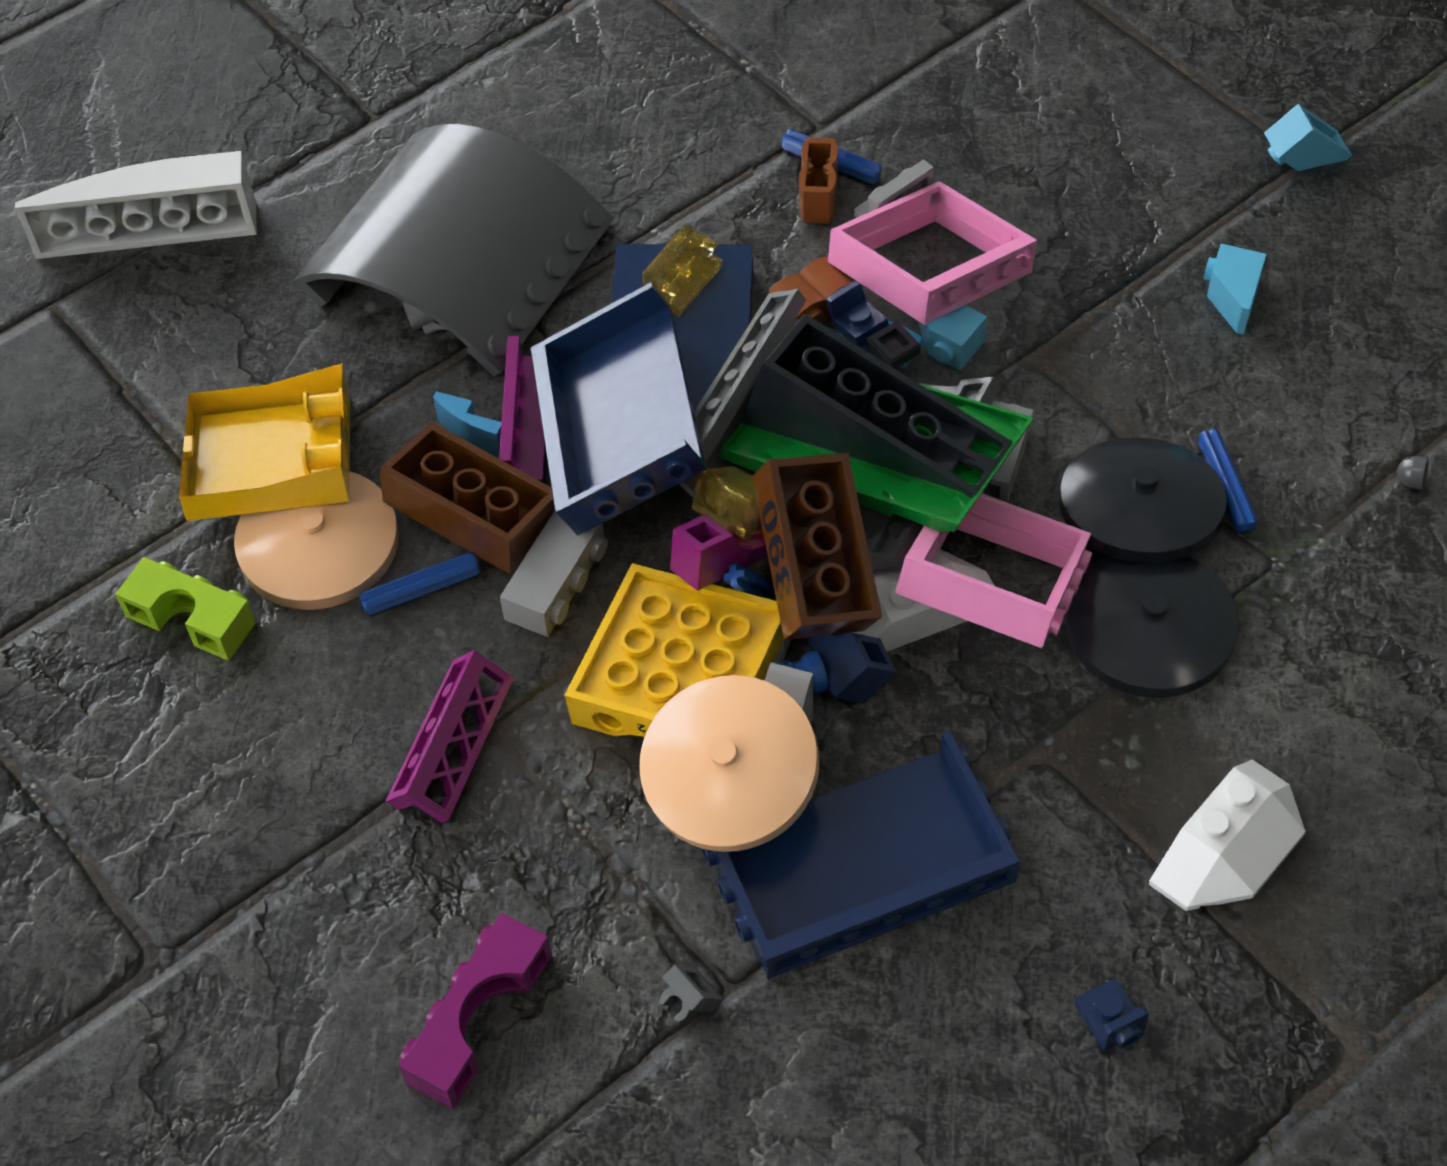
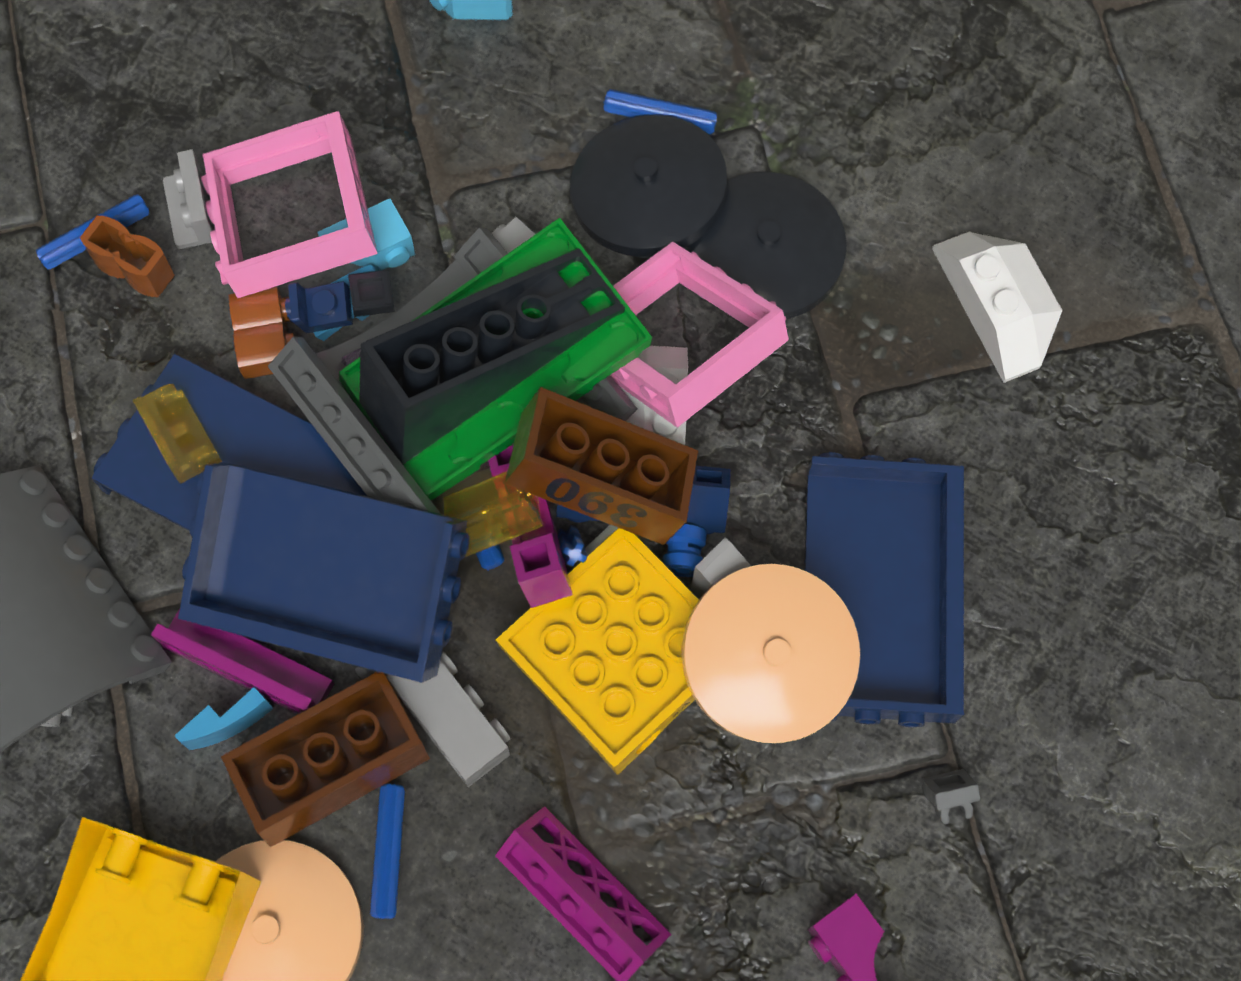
camera: 70 degrees left, 15 degrees up
dark blue bracket [1074,978,1149,1052] -> none

